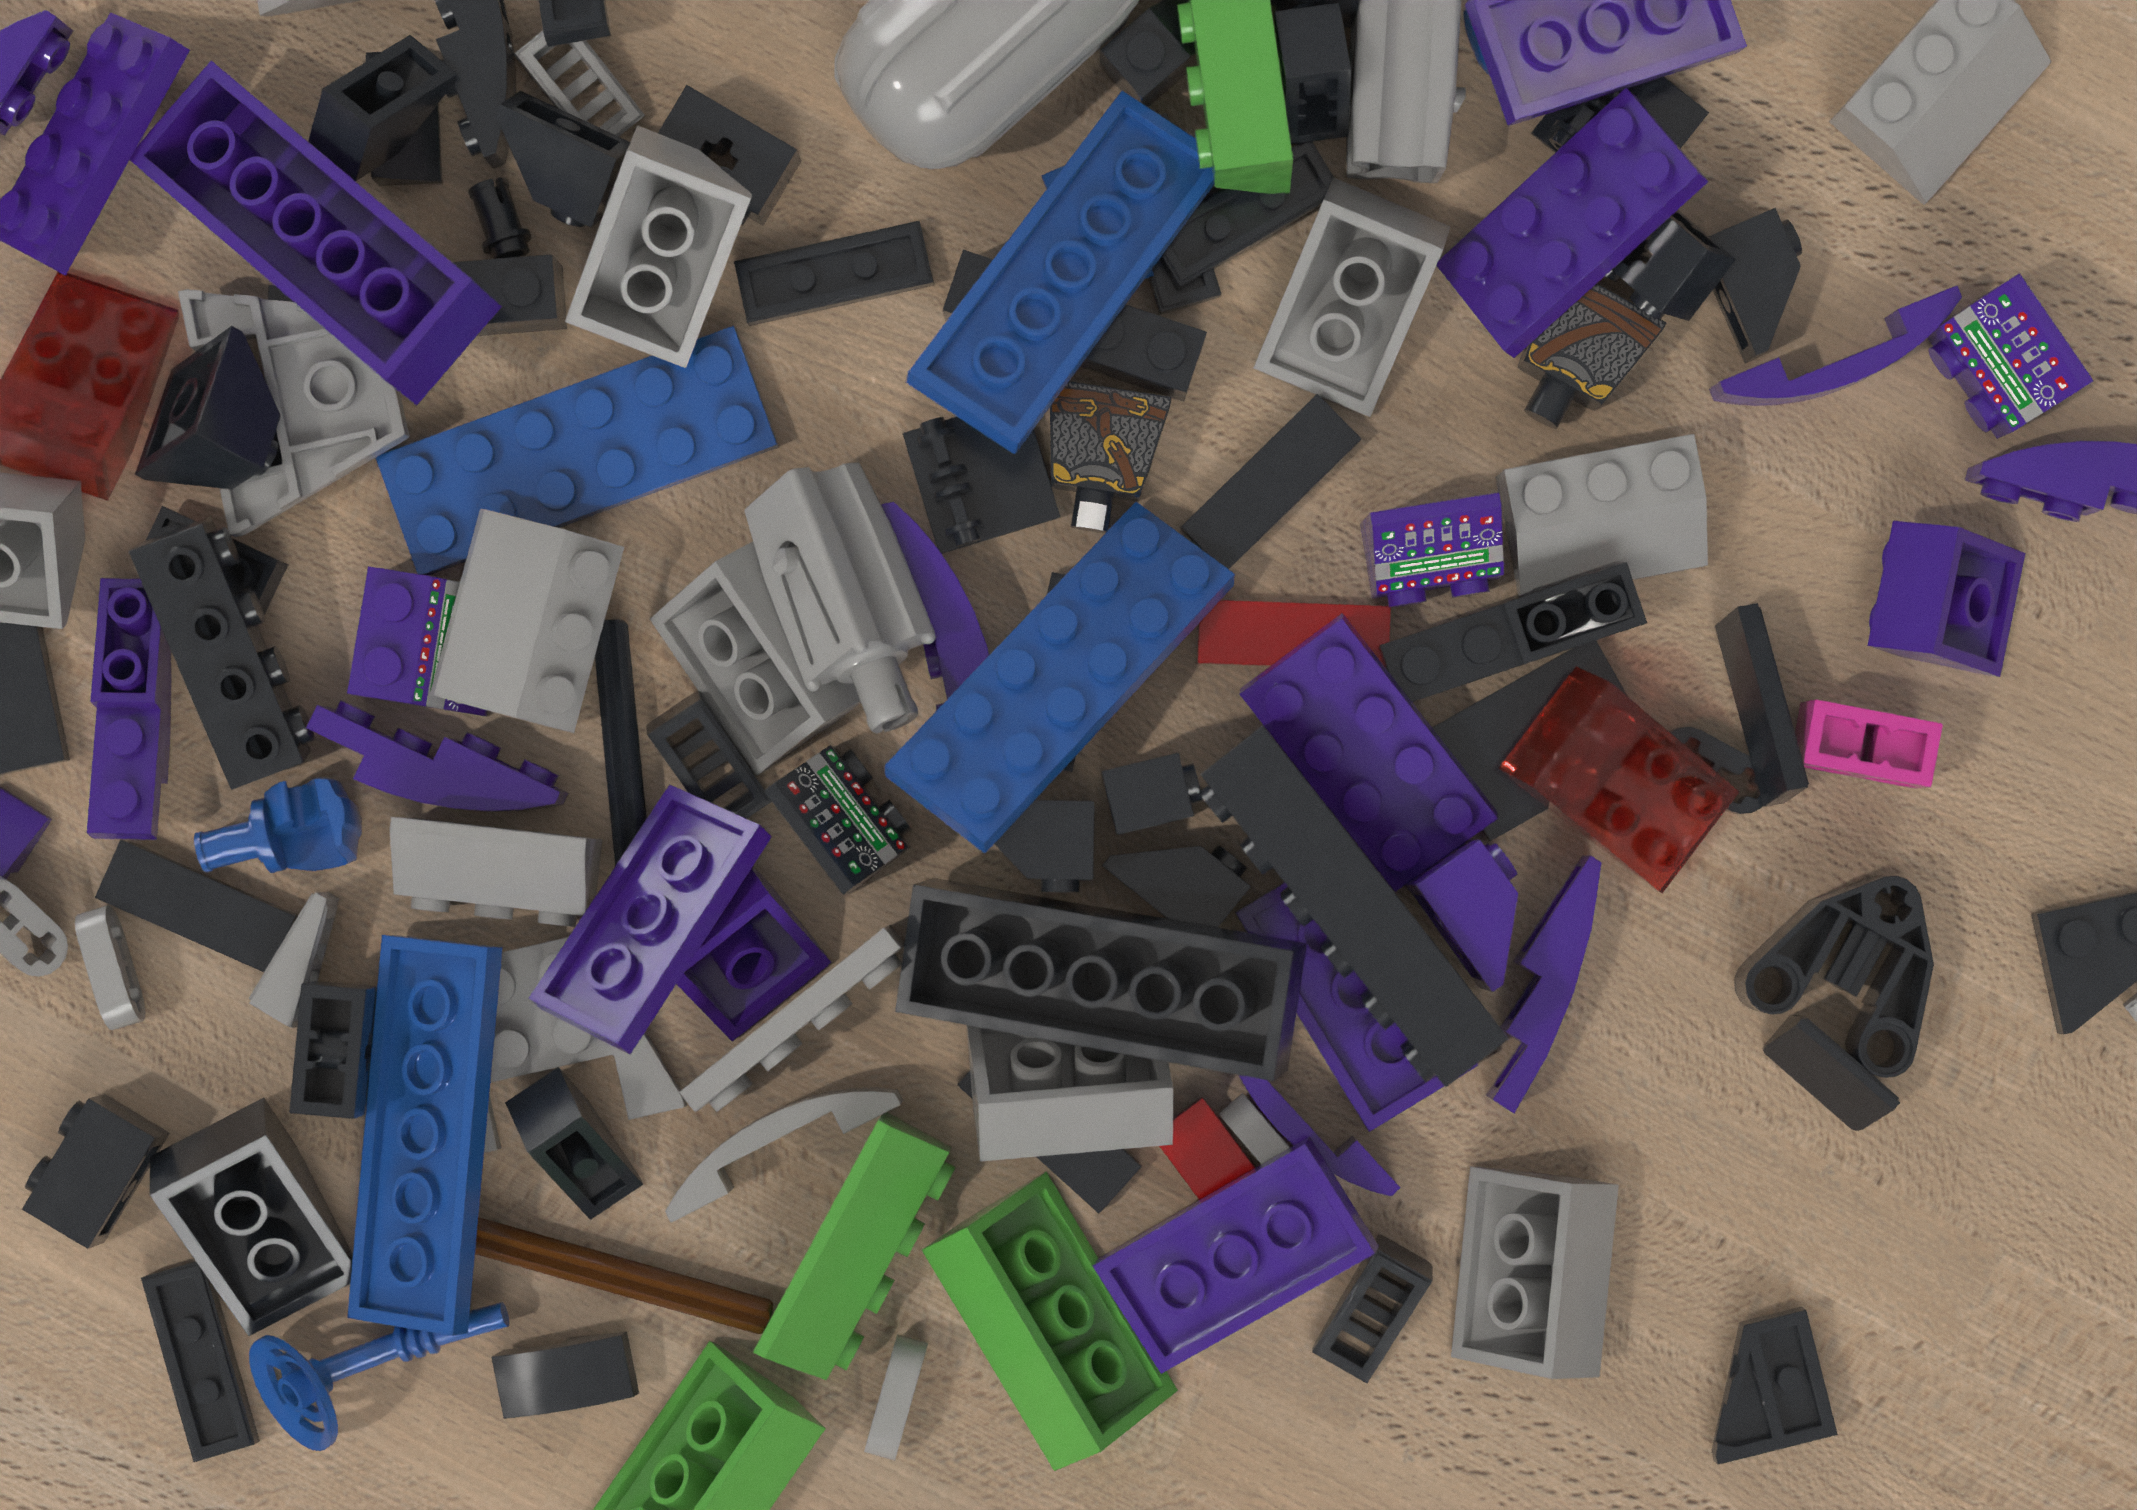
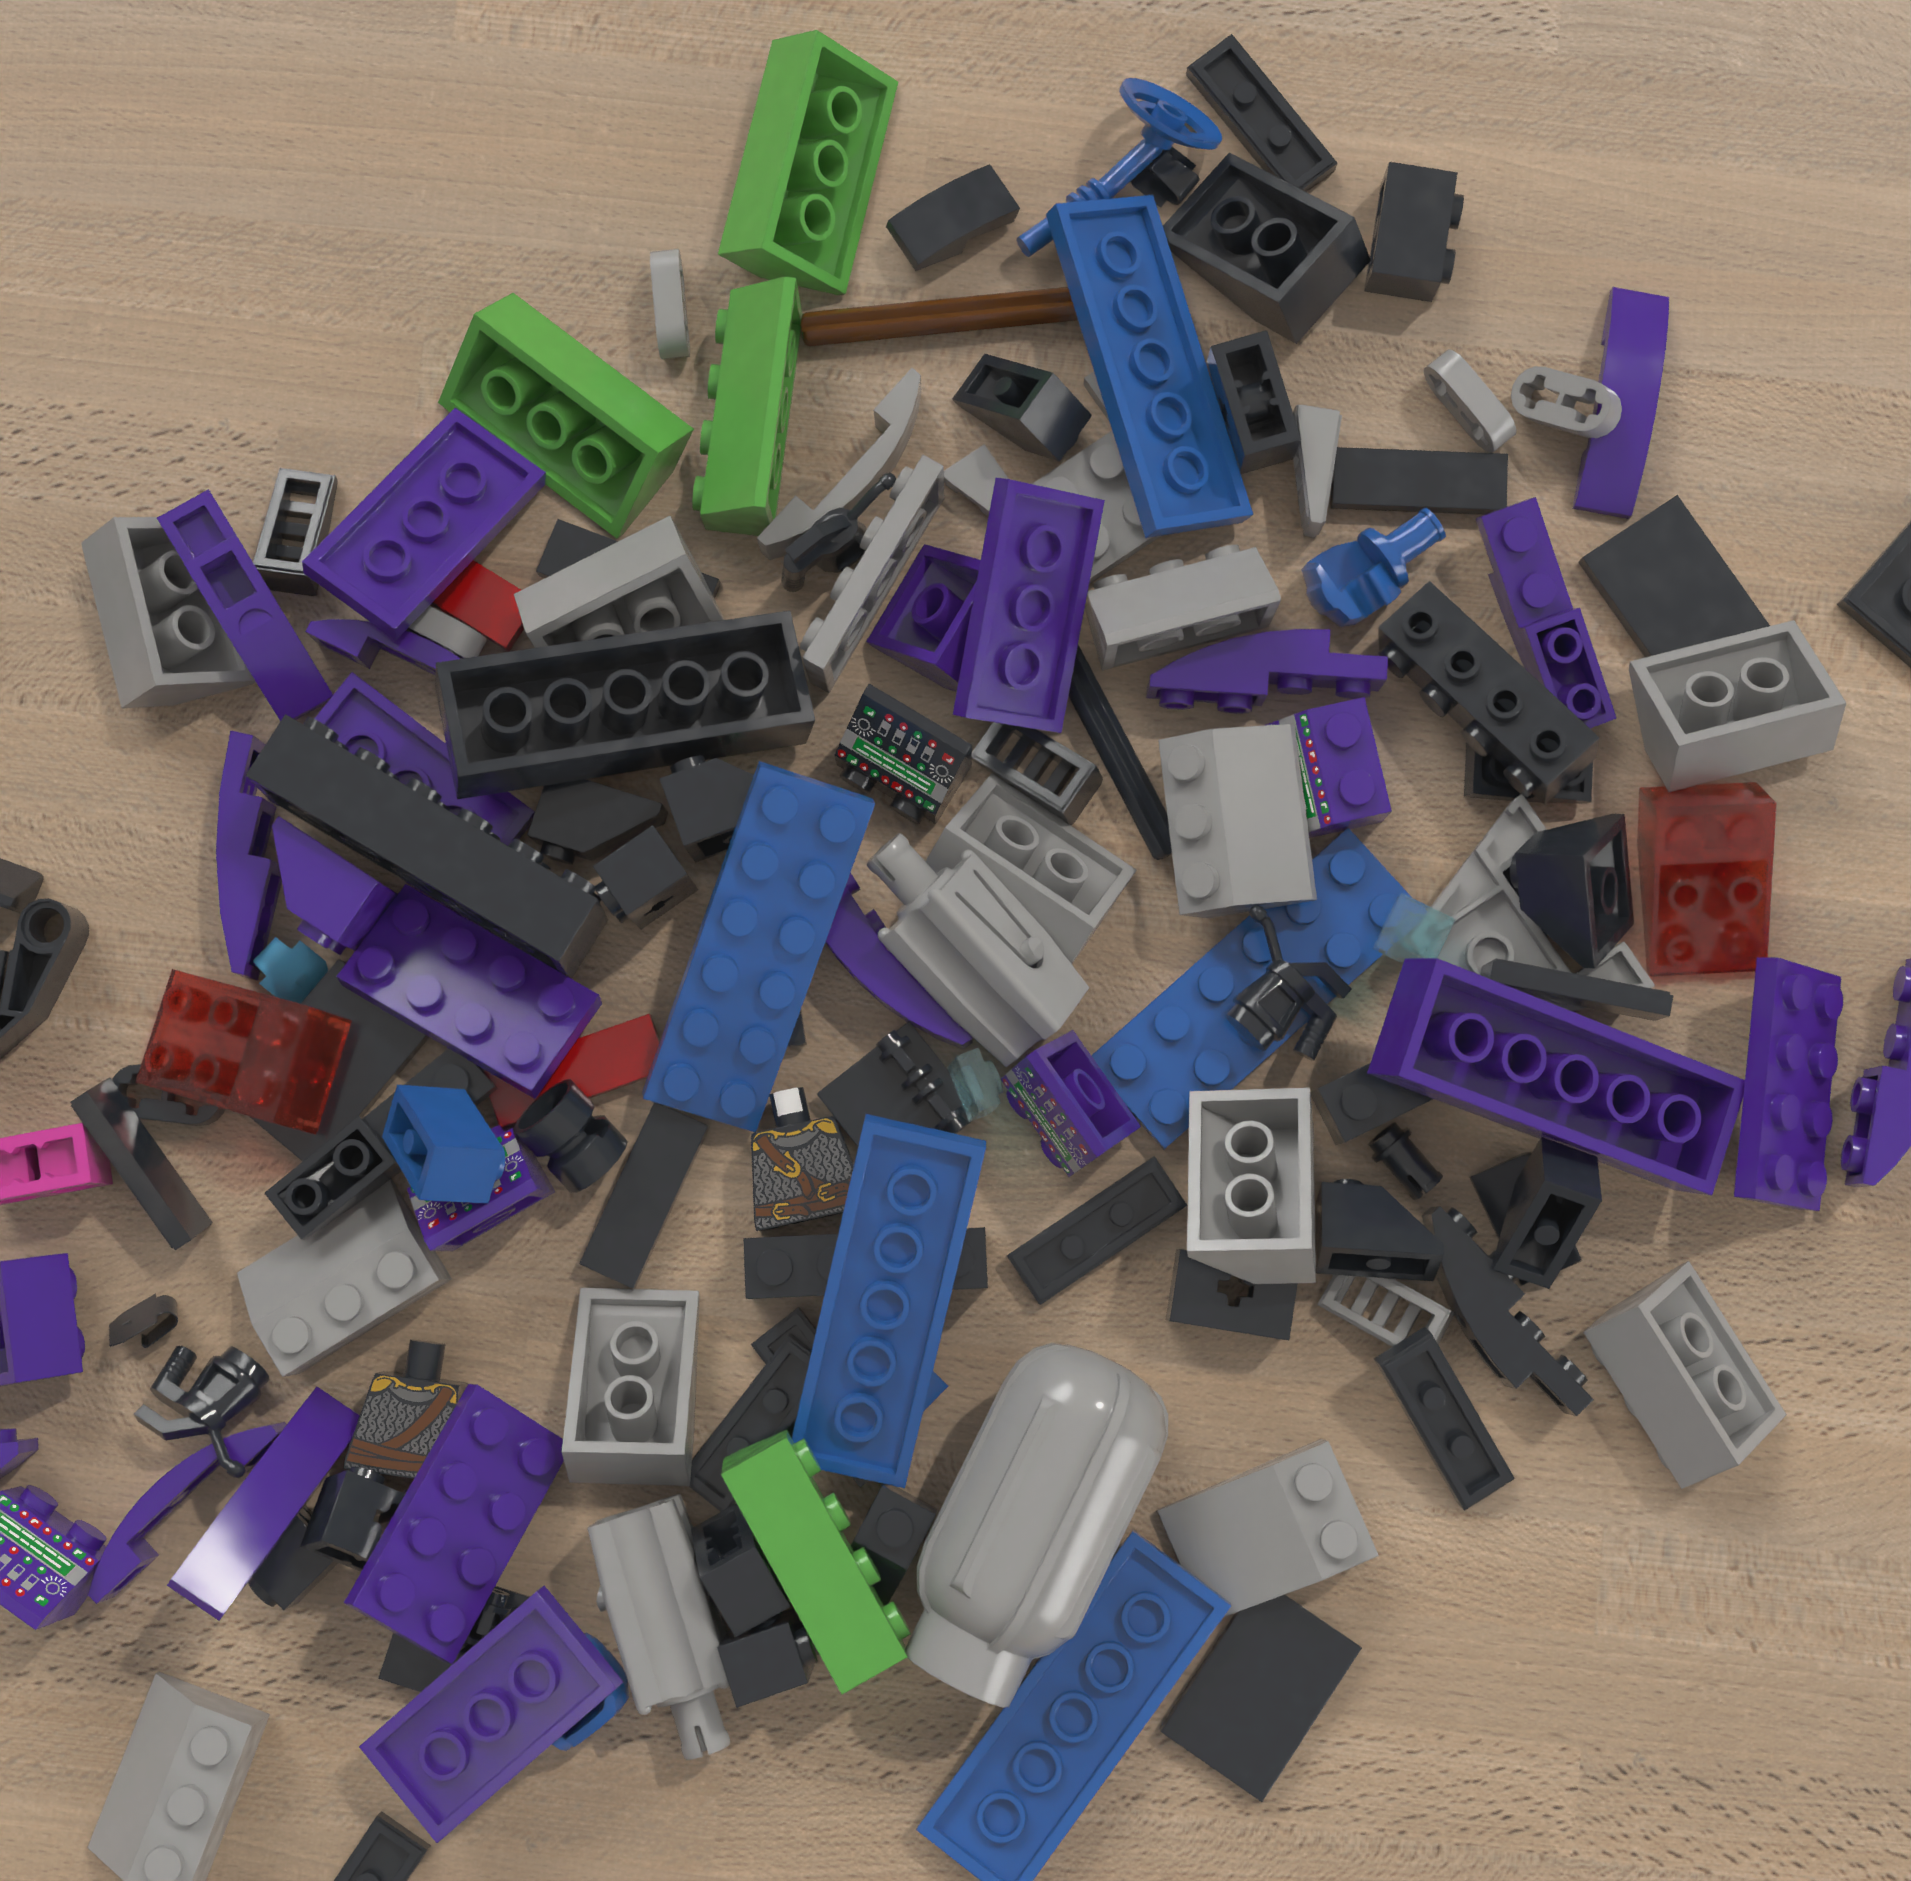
camera: 160 degrees right, 5 degrees down
none -> black piece [109,1293,178,1348]
none -> black piece [134,1346,270,1478]
none -> dark purple slope [157,489,333,722]
none -> dark purple slope [167,1386,360,1621]
none -> dark azure piece [253,937,329,1006]
none -> blue brick [382,1085,505,1203]
none -> black wheel [513,1079,628,1193]
none -> black piece [781,472,896,592]
none -> clear light blue plate [947,1048,1003,1122]
none -> dark purple slope [1001,1030,1141,1177]
none -> black piece [1130,146,1200,208]
none -> black piece [1225,905,1352,1061]
none -> clear light blue plate [1372,893,1456,964]
none -> black tile [1480,958,1674,1021]

